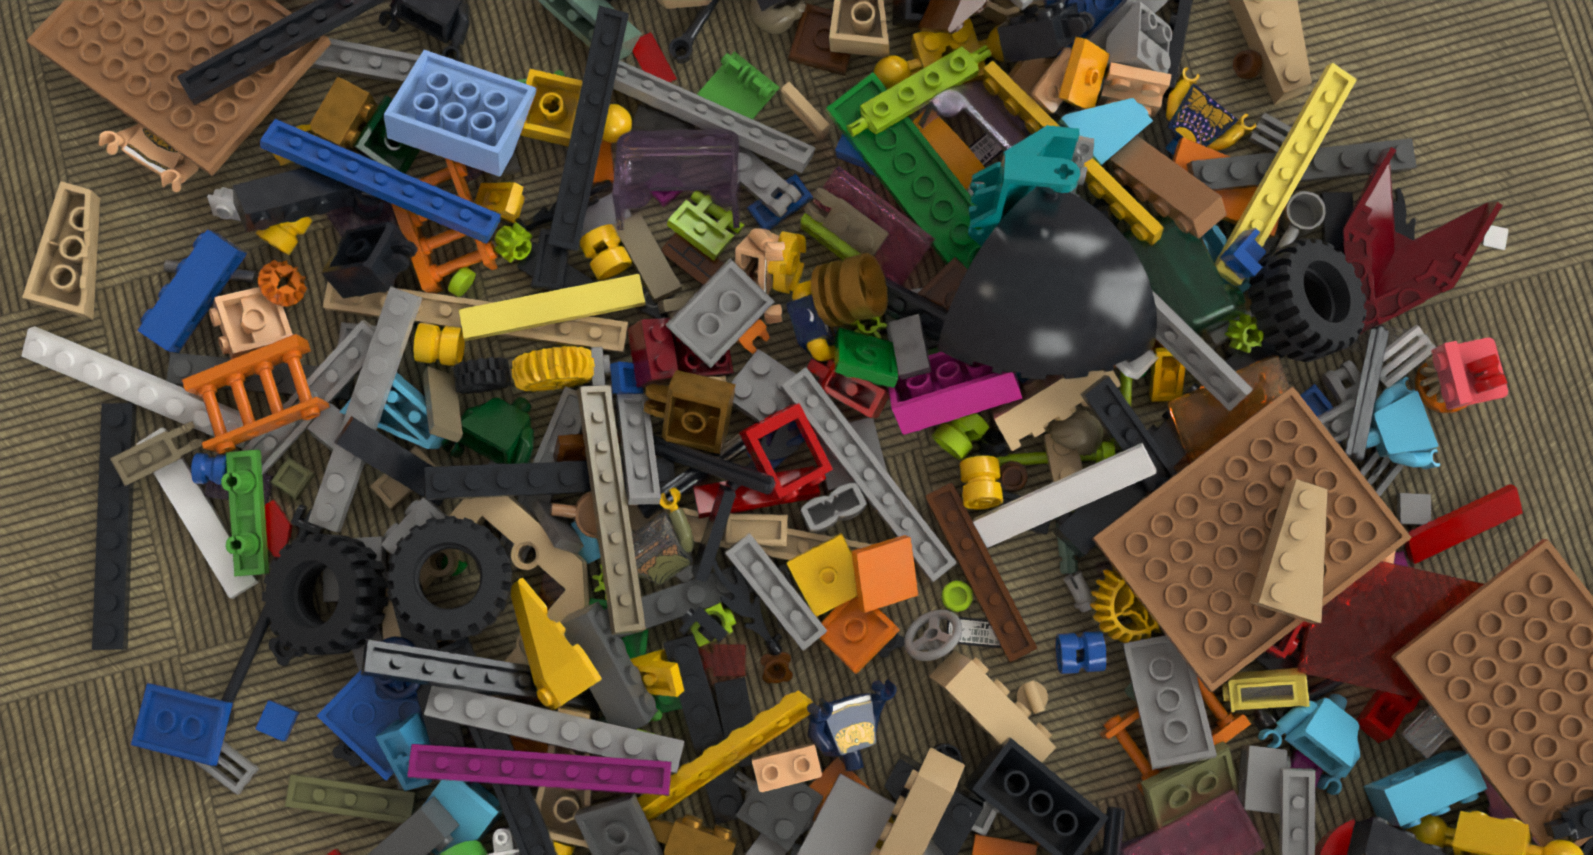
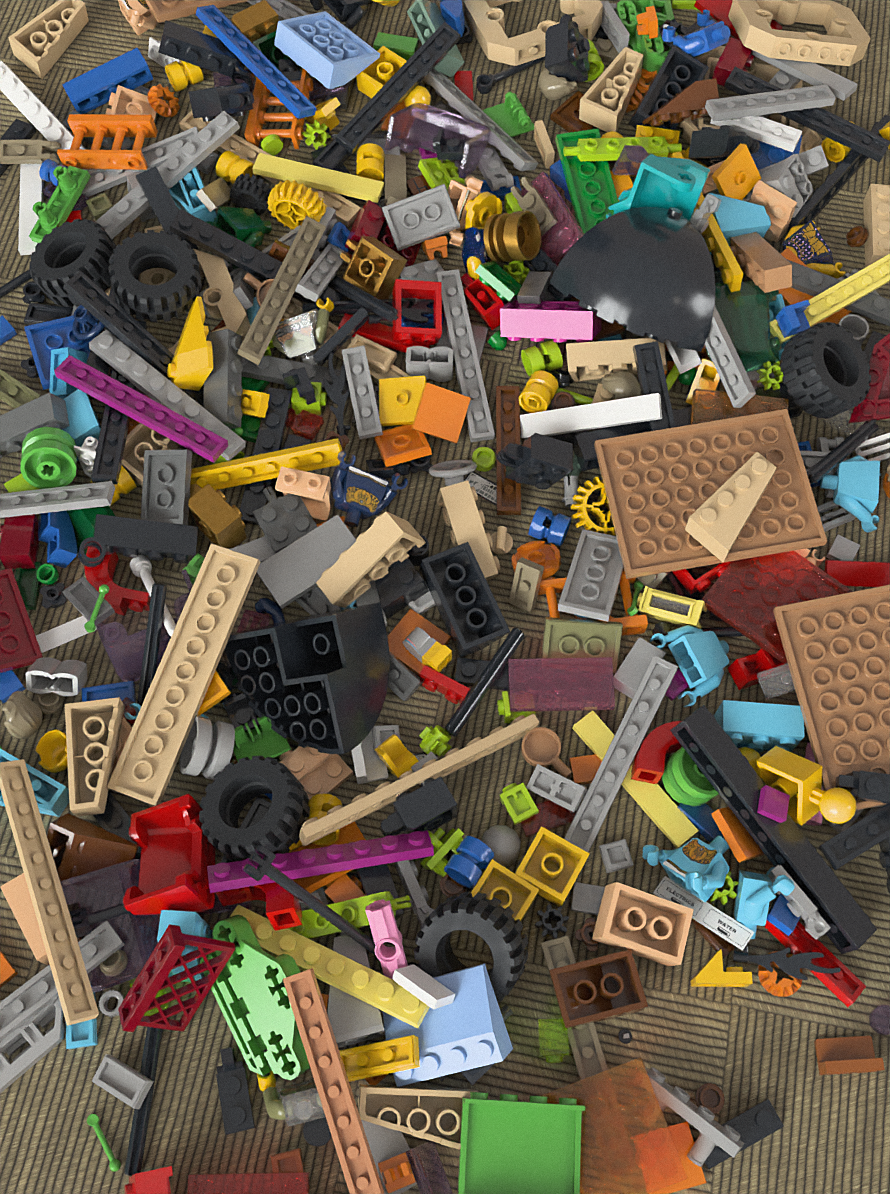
camera: 30 degrees right, 15 degrees down
none -> black tile [24,303,73,326]
none -> black bracket [278,59,302,81]
none -> black plate [366,459,409,480]
none -> bright green hinge [373,32,418,61]
none -> black bracket [433,129,467,160]
none -> green hinge [487,330,507,351]
none -> black hinge [496,433,573,490]
none -> dark tan plate [509,557,544,612]
none -> orange tile [512,540,561,580]
none -> bright green hinge [627,581,643,616]

